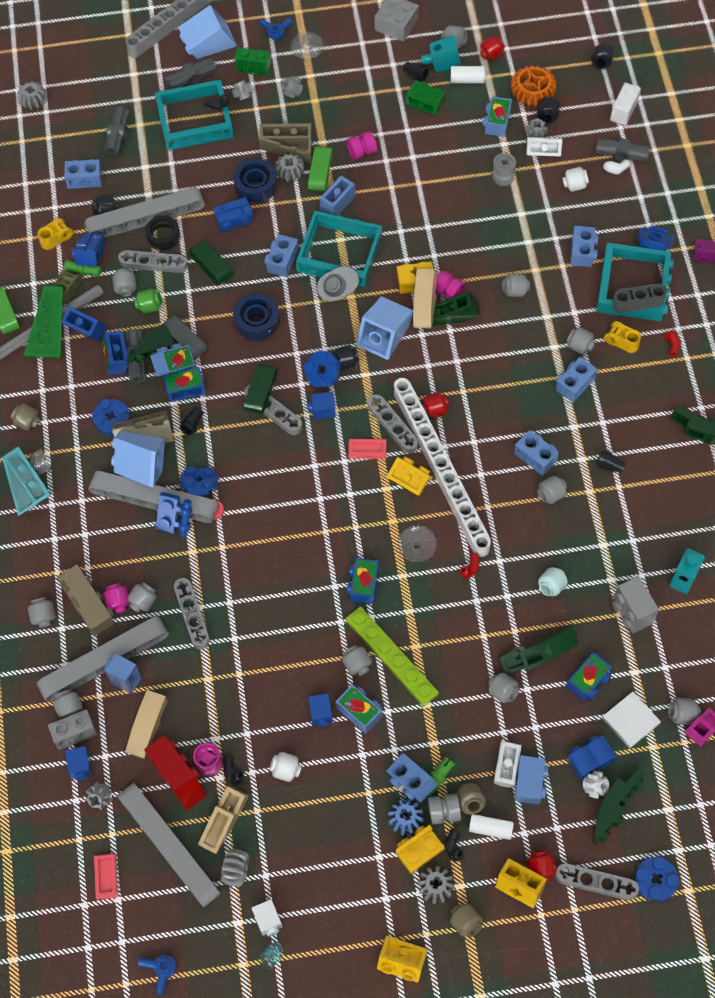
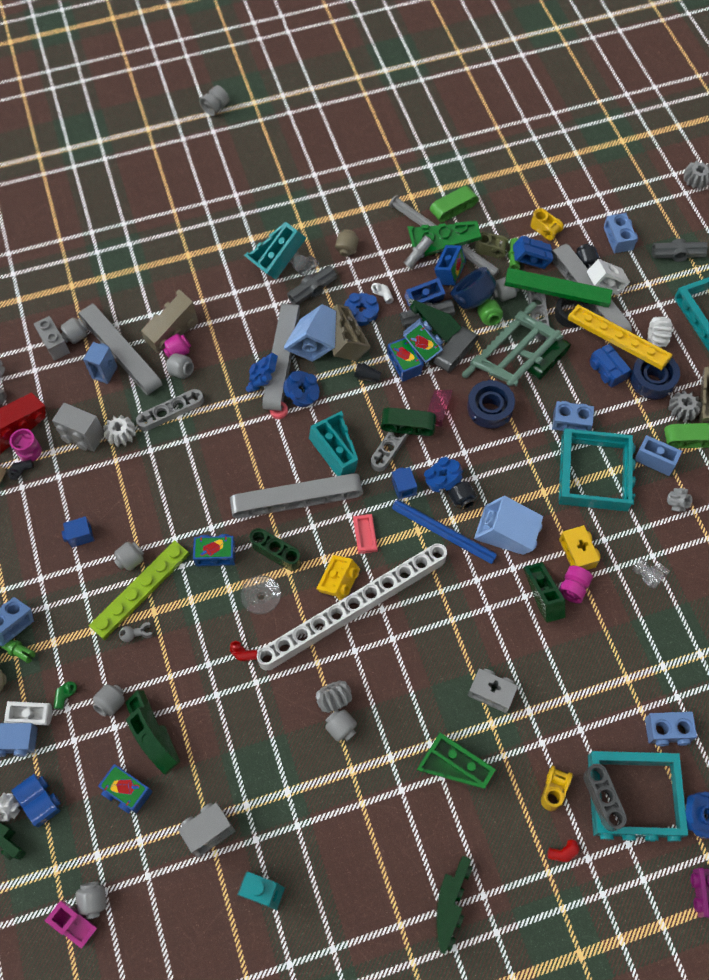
camera: 80 degrees right, 0 degrees up
light grey head [28,598,56,628] -> none
blue brick [65,746,93,781] -> none
tan slope [125,690,168,759] -> none
white head [269,752,301,782] -> none
light grey piece [317,266,359,301] -> none
brick [335,685,382,734] -> none
light grey beam [368,394,418,453] -> none
tan slope [413,269,438,328] -> none
red head [422,392,450,419] -> none
light grey head [502,274,530,297] -> none
medium blue brick [514,430,559,476] -> none
light aqua head [538,567,568,597] -> none
medium blue brick [556,357,598,403] -> none
light grey head [567,327,596,355] -> none
black cone [596,450,626,473] -> none
white tile [602,692,661,749] -> none
none -> light grey brick [52,403,104,452]
none -> green arm [53,681,77,710]
none -> white gear [103,415,136,447]
none -> light grey arm [119,622,152,642]
none -> light grey beam [230,473,363,519]
none -> dark green beam [250,528,301,571]
none -> dark grey piece [287,266,337,305]
none -> teal wedge [309,411,358,476]
none -> light grey gear [316,680,352,713]
none -> white arm [371,283,394,304]
none -> blue axle [392,500,497,564]
none -> light grey pin [403,235,433,269]
none -> green wedge [417,733,496,789]
none -> clear pink slope [427,390,453,427]
none -> dark blue piece [451,267,496,310]
none -> sand green piece [462,302,564,386]
none -> light grey brick [468,668,518,713]
none -> green tile [504,268,612,308]
none -> yellow tile [568,304,673,370]
none -> white brick [587,259,630,295]
none -> clear piece [632,558,670,590]
none -> white gear [647,317,673,347]
none -> light grey gear [667,488,692,512]

